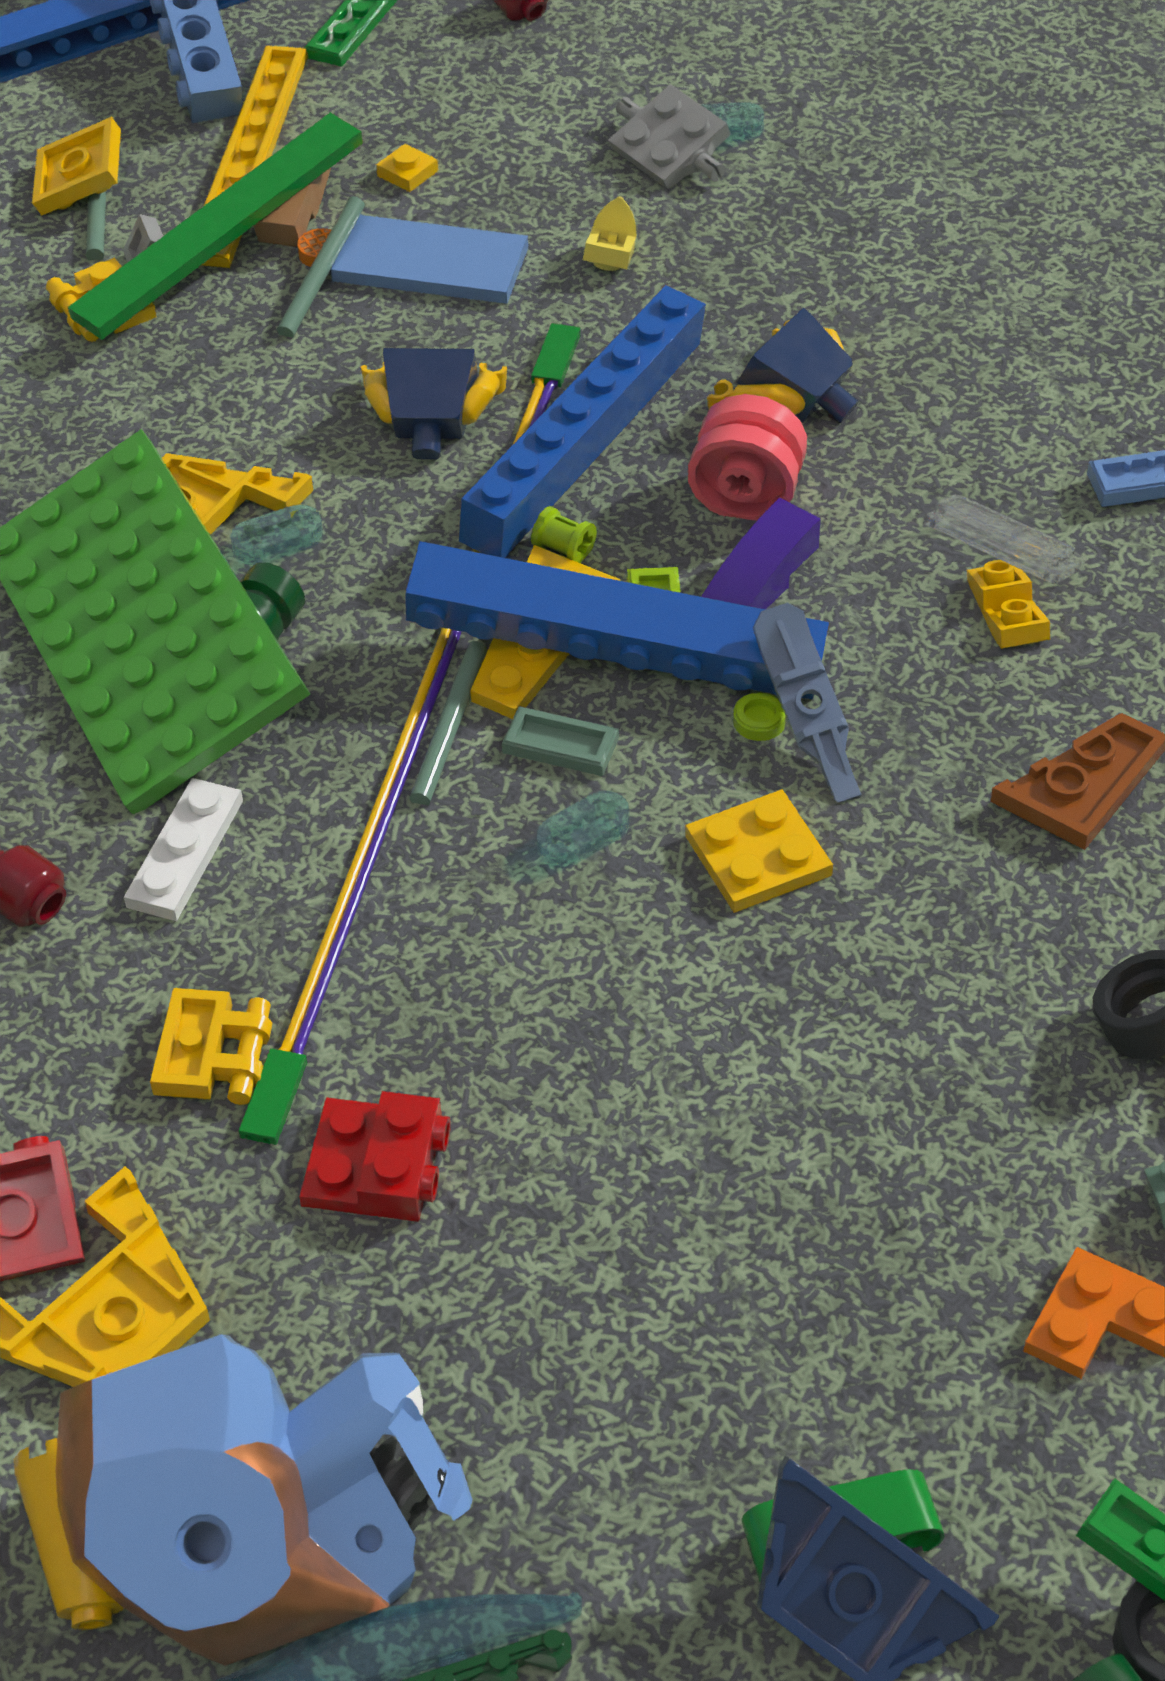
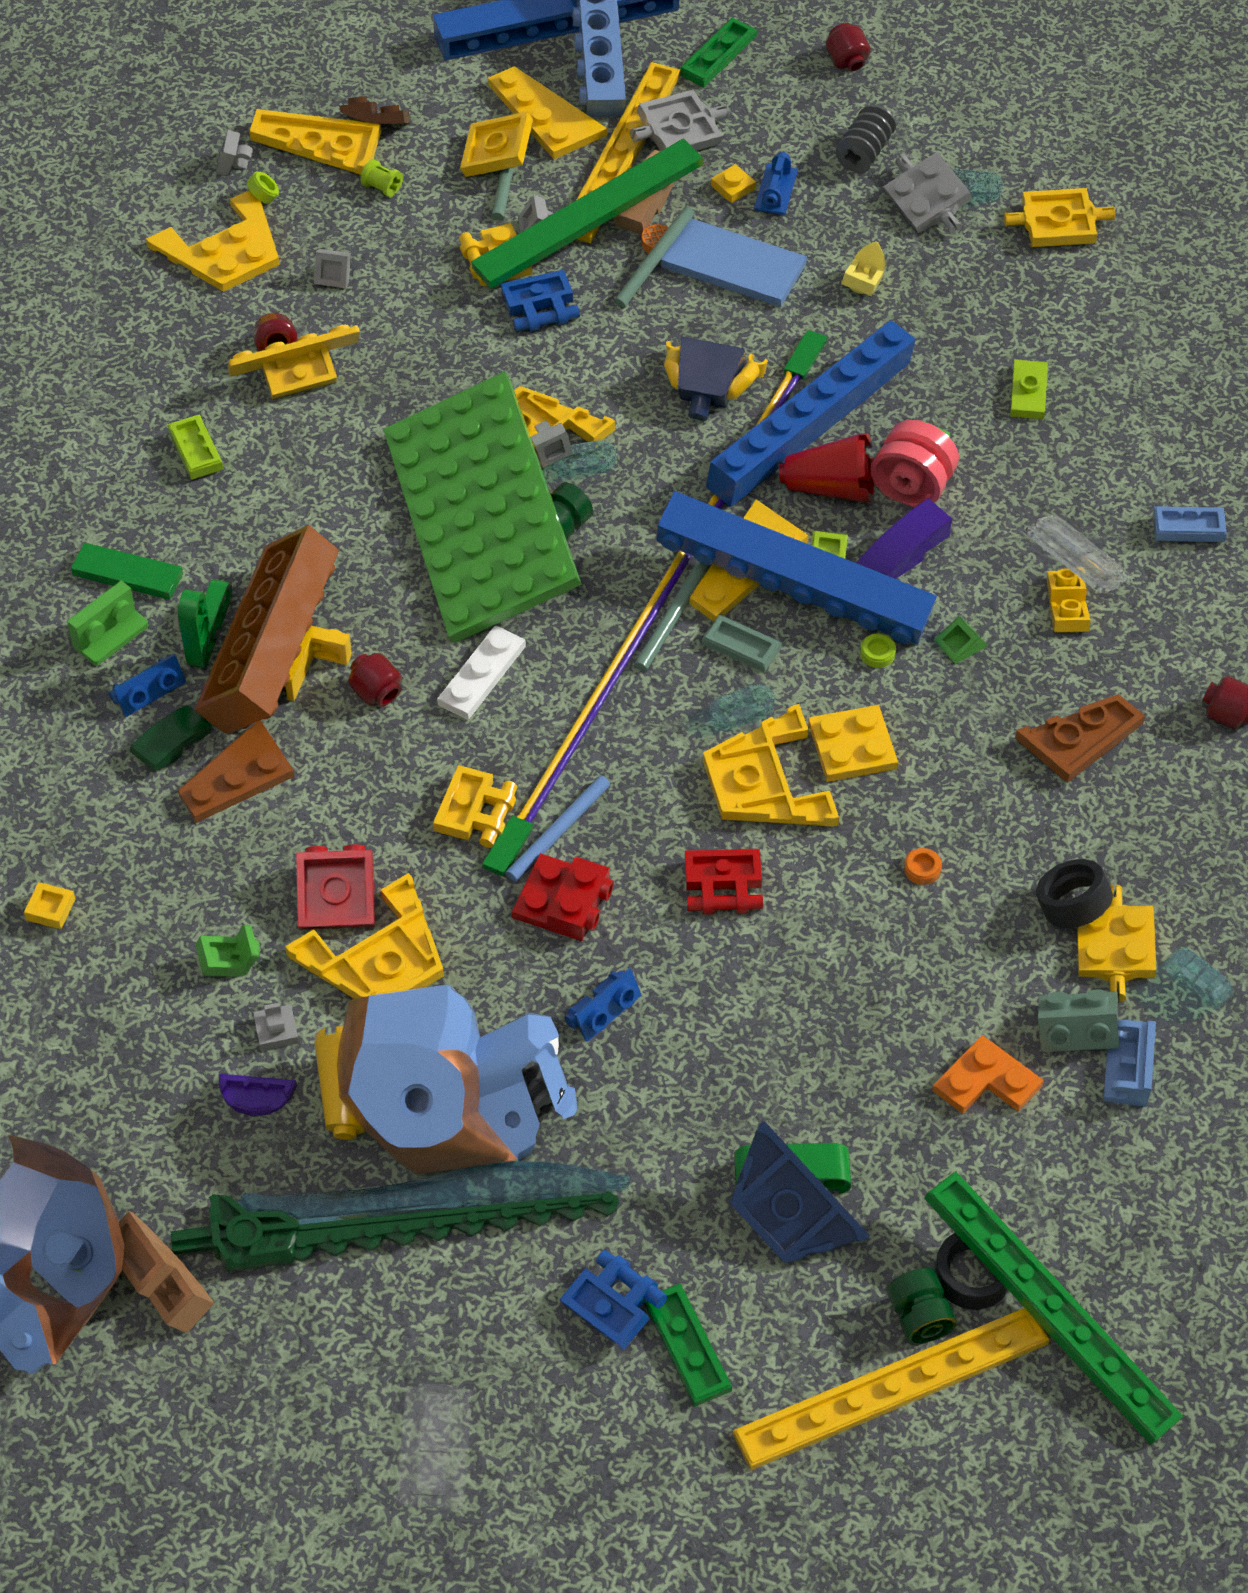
camera: 10 degrees right, 5 degrees up
lime bush [531,506,597,563] -> none
dark blue torso [707,307,859,423] -> none
sand blue piece [753,603,861,804] -> none
none -> yellow wing [488,66,607,159]
none -> blue plate [501,270,580,332]
none -> medium blue bar [505,775,610,882]
none -> light grey tile [531,420,573,468]
none -> blue hinge [564,968,642,1042]
none -> light grey plate [630,89,730,151]
none -> red plate [685,849,763,915]
none -> yellow wing [703,704,839,827]
none -> blue hinge [754,152,798,215]
none -> red cone [779,433,875,503]
none -> dark grey piece [836,105,897,174]
none -> orange tile [904,848,942,885]
none -> bright green slope [934,616,988,664]
none -> yellow plate [1004,188,1115,247]
none -> lime plate [1010,359,1048,419]

